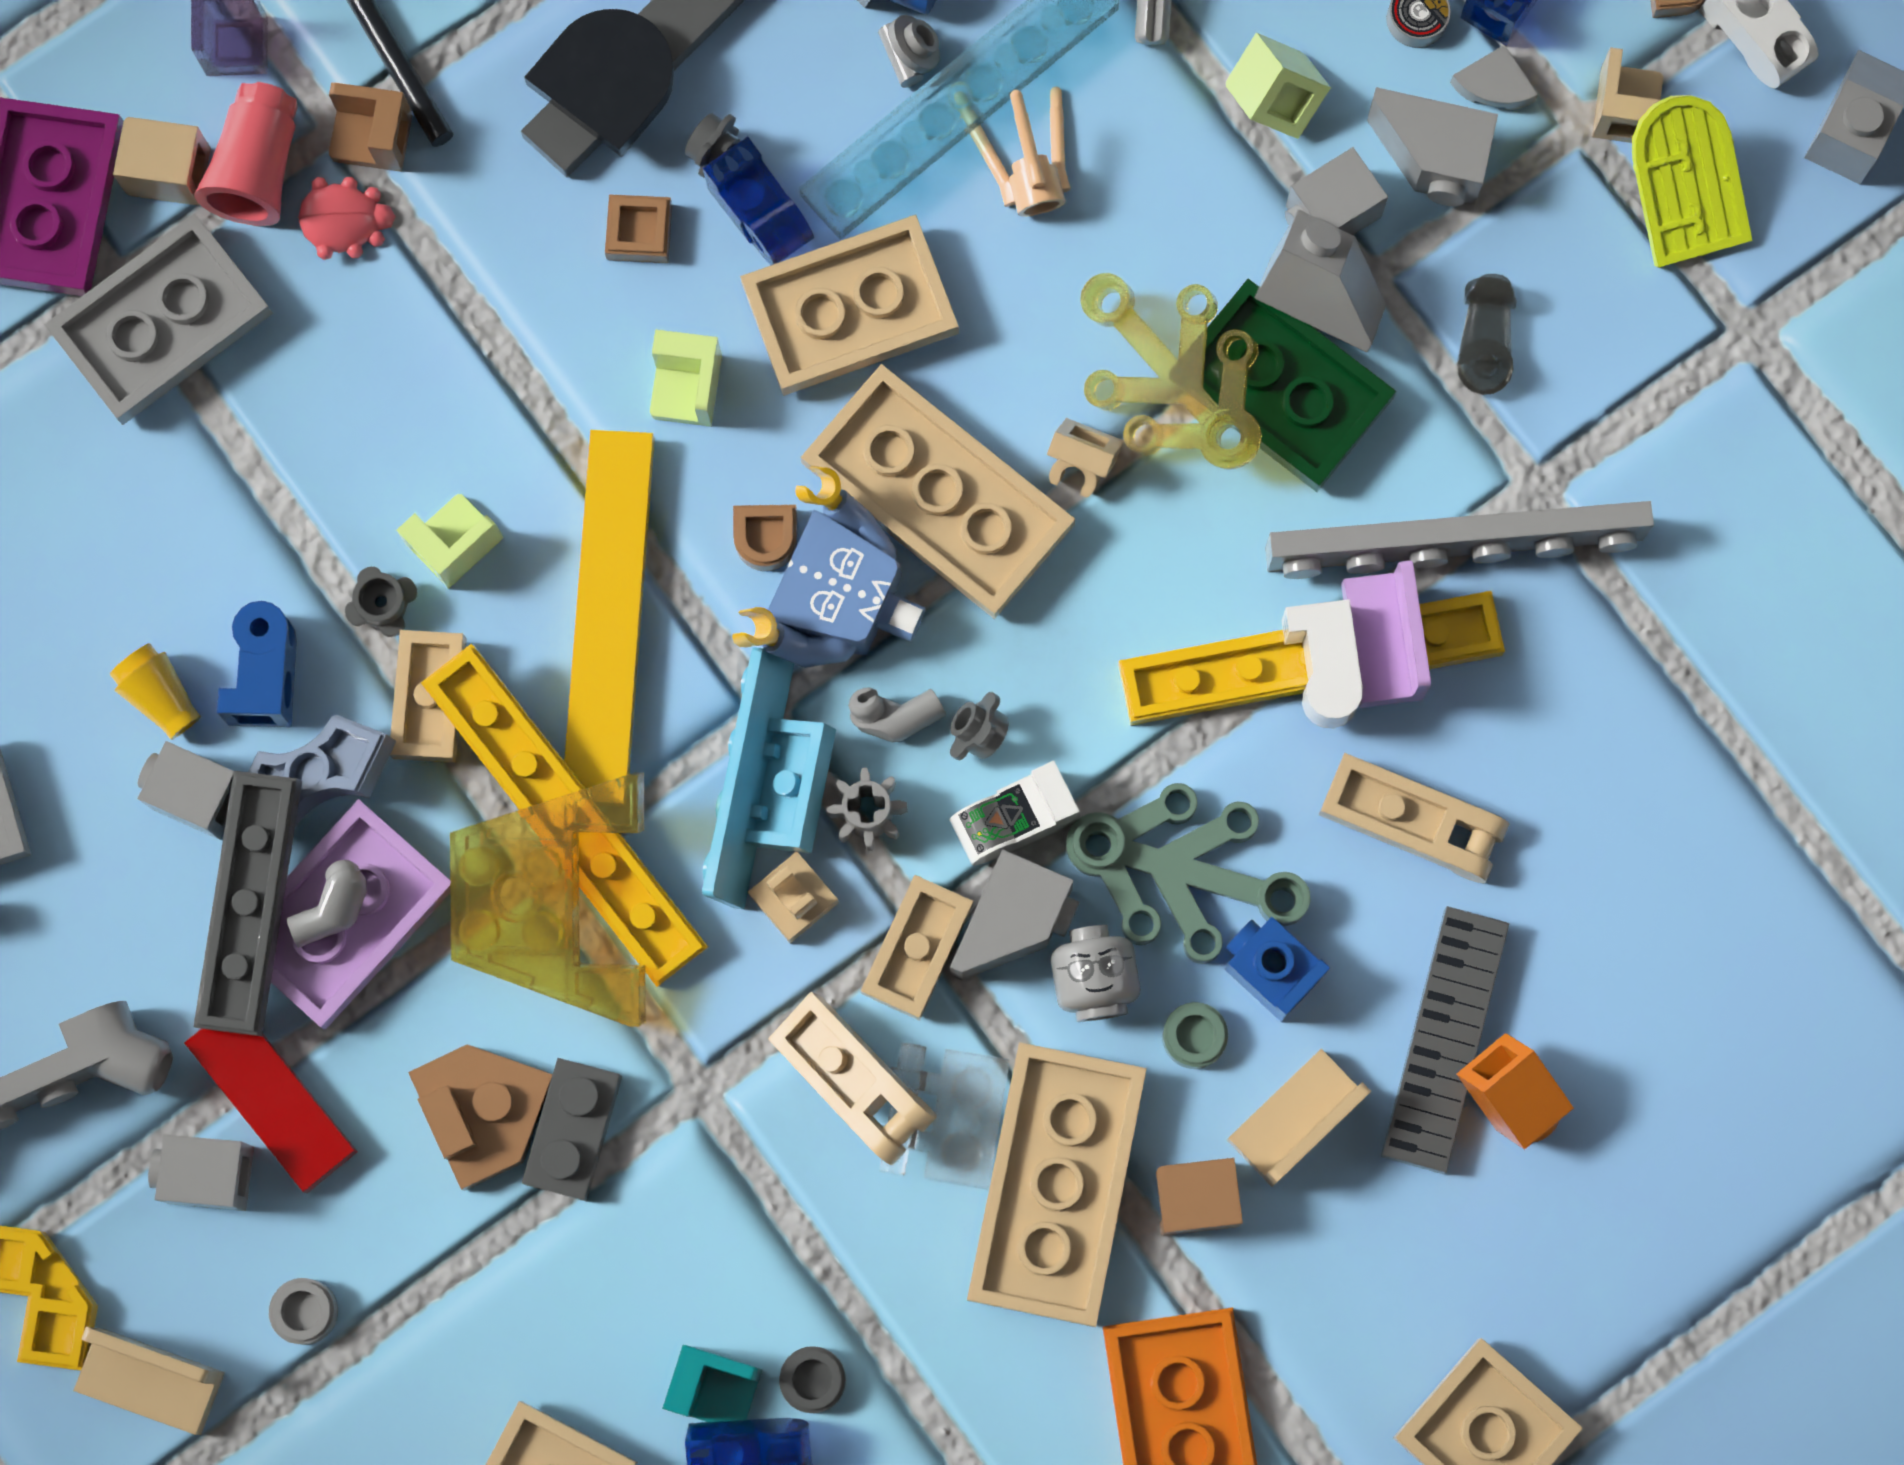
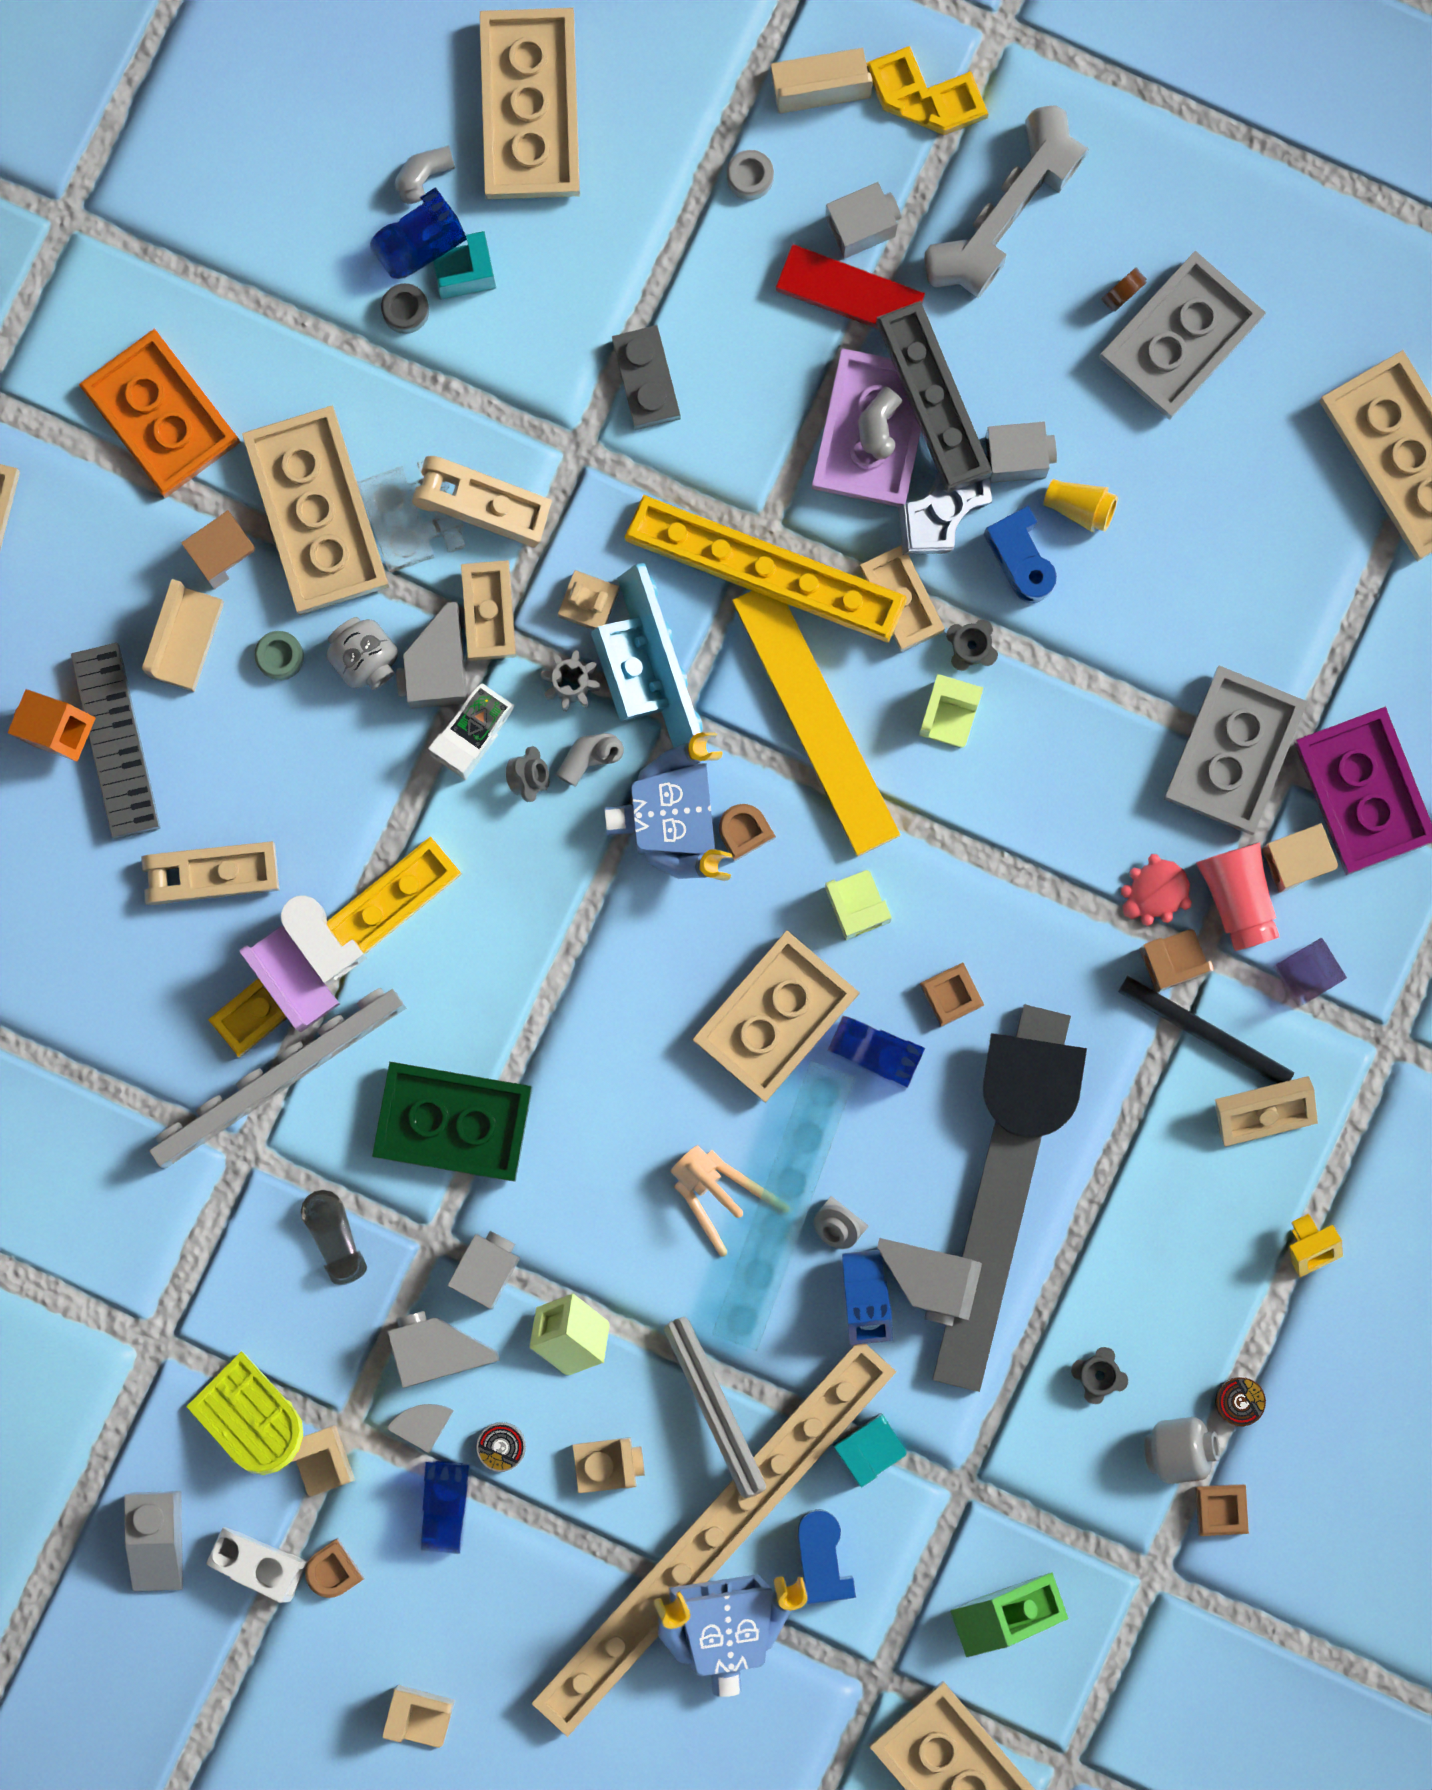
camera: 150 degrees right, 5 degrees up
medium nougat plate [408,1044,553,1191] -> none
clear yellow wing [450,772,646,1027] -> none
dark grey plate [685,113,740,178] -> none
tan plate [800,364,1075,619] -> none
tan tile [1047,418,1124,498] -> none
sand green plant [1066,783,1310,964] -> none
clear yellow plant [1080,273,1261,470] -> none
blue brick [1224,916,1330,1022] -> none
light grey slope [1255,209,1386,352] -> none

